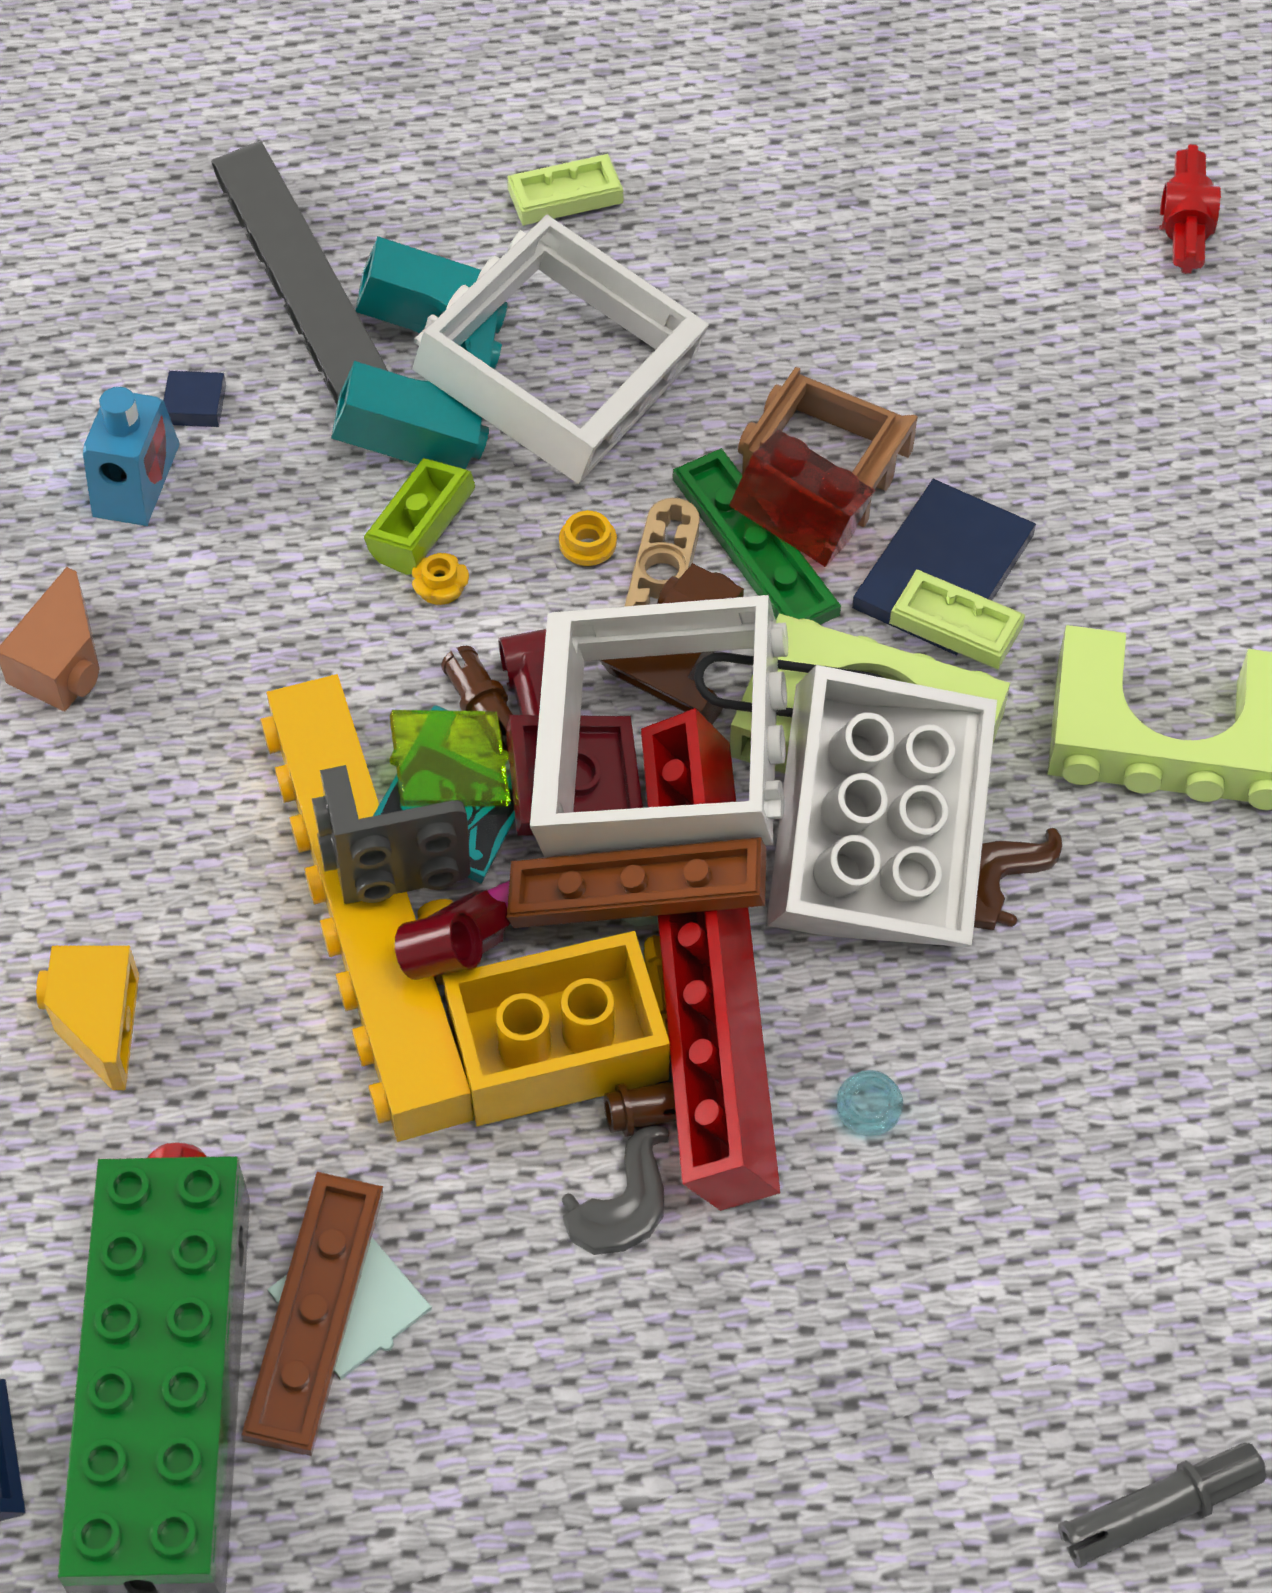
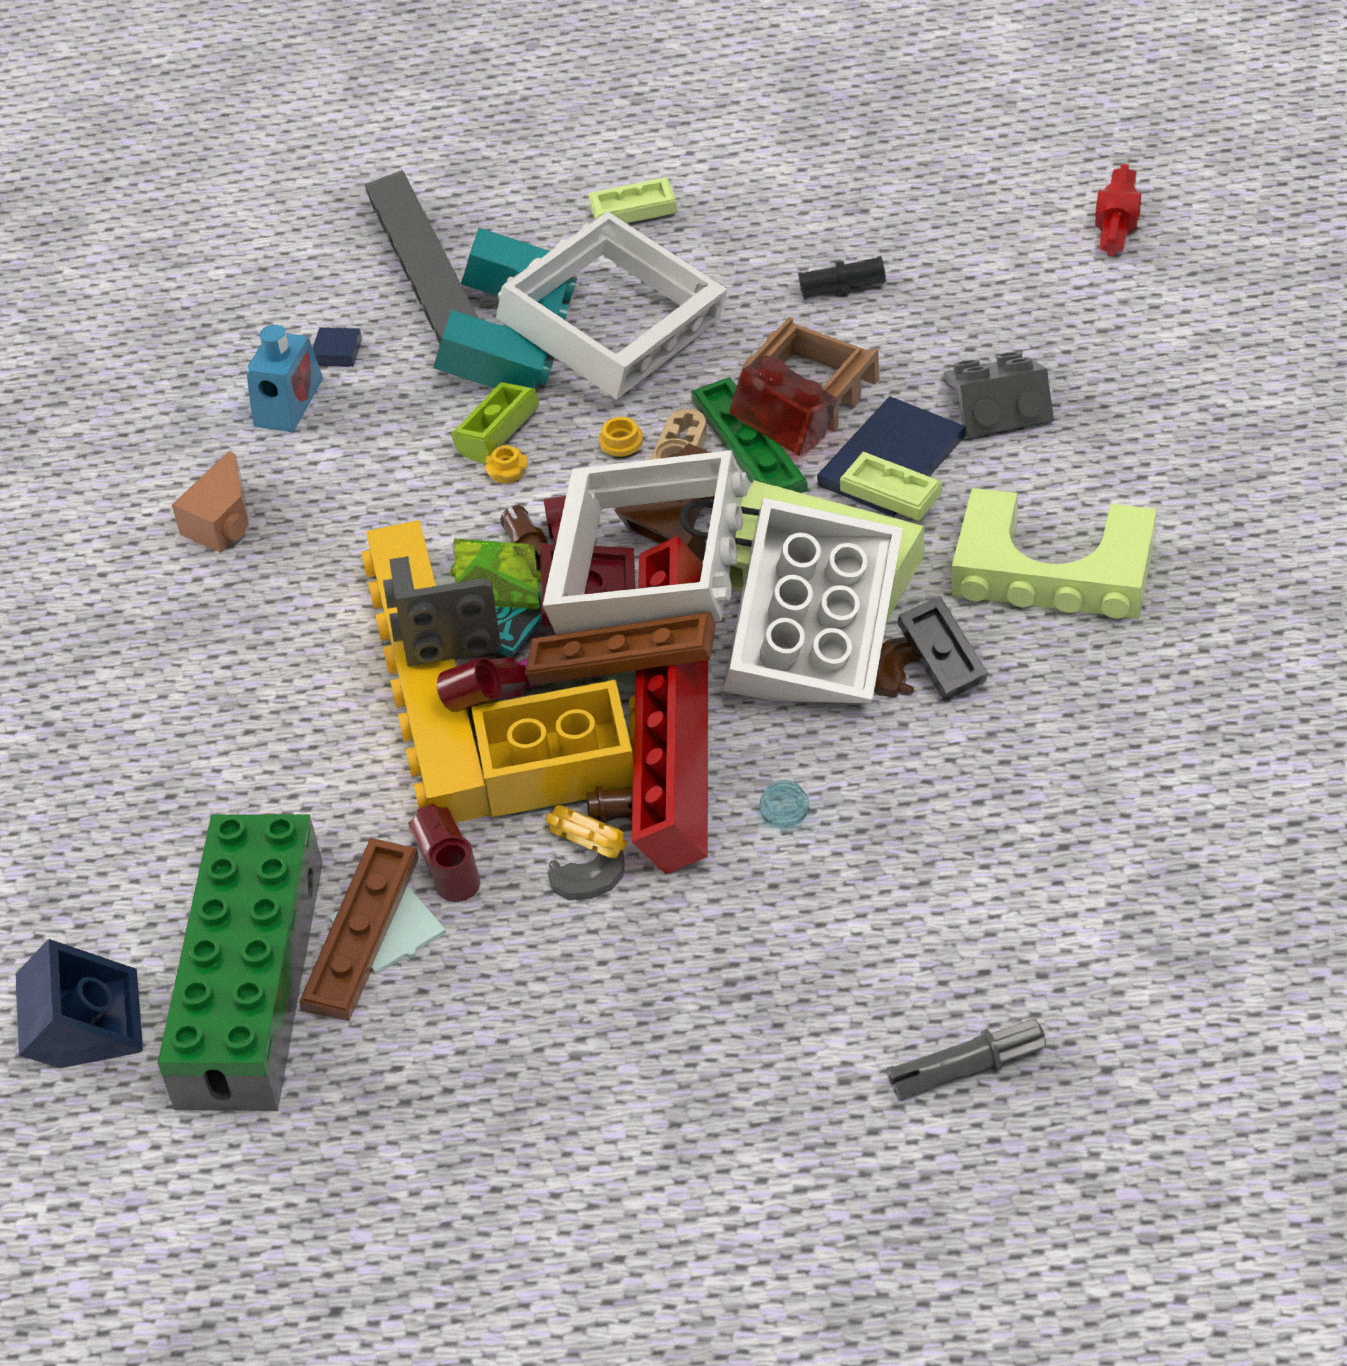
camera: 10 degrees right, 10 degrees down
yellow slope [36,945,139,1090] -> none
none -> dark red piece [408,803,481,902]
none -> yellow axle [545,805,627,858]
none -> black pin [798,256,886,300]
none -> plate [897,596,988,701]
none -> dark grey bracket [943,351,1054,437]

